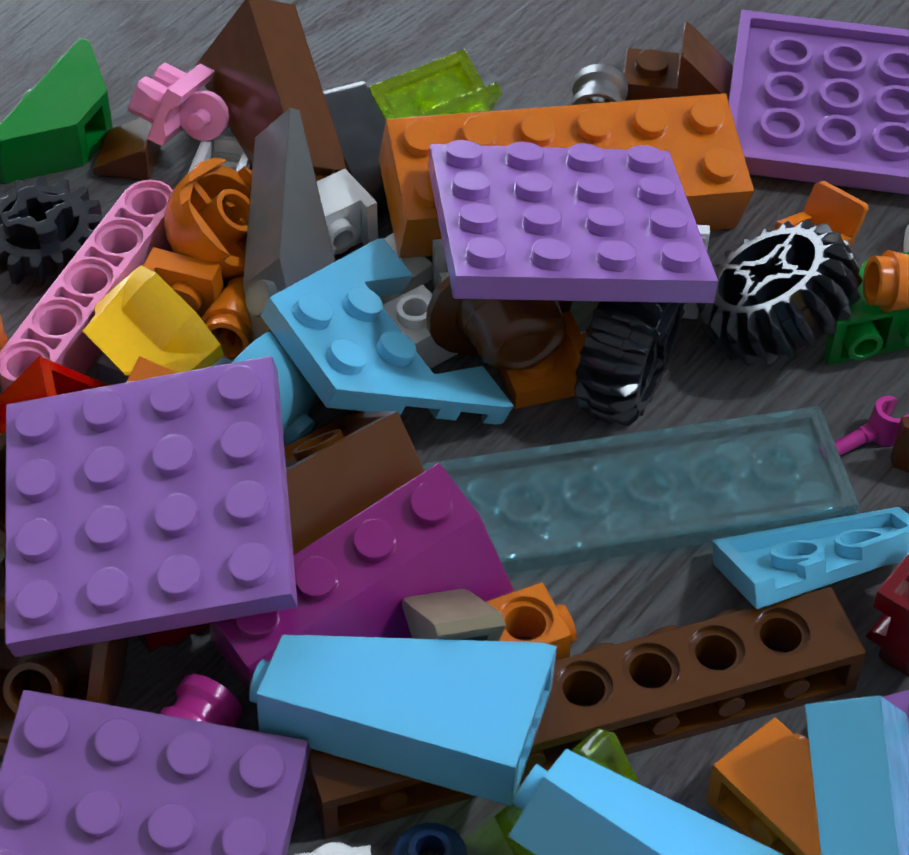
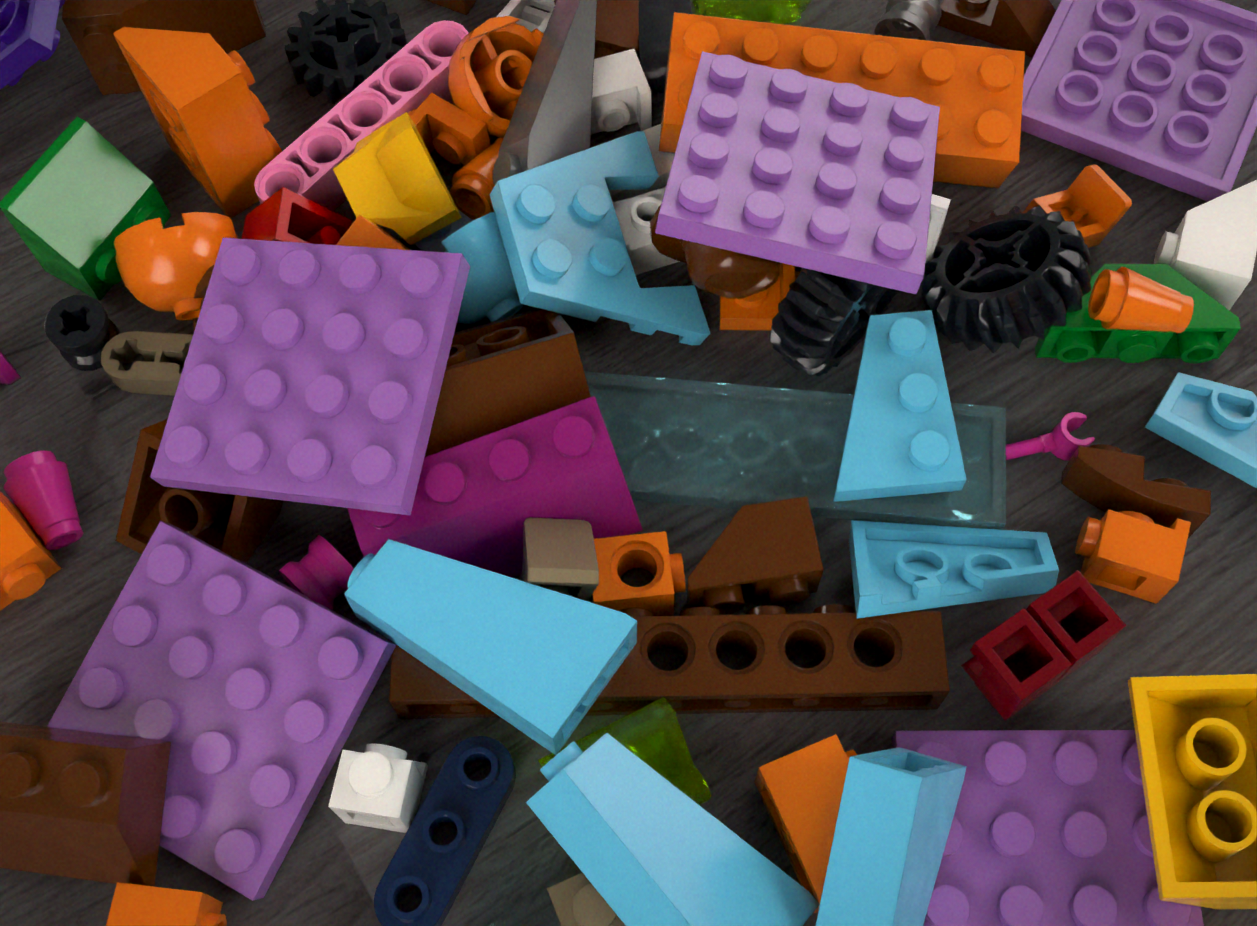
camera: 20 degrees right, 15 degrees up
none -> reddish brown slope [687,496,824,615]
none -> medium azure wing [833,310,967,502]

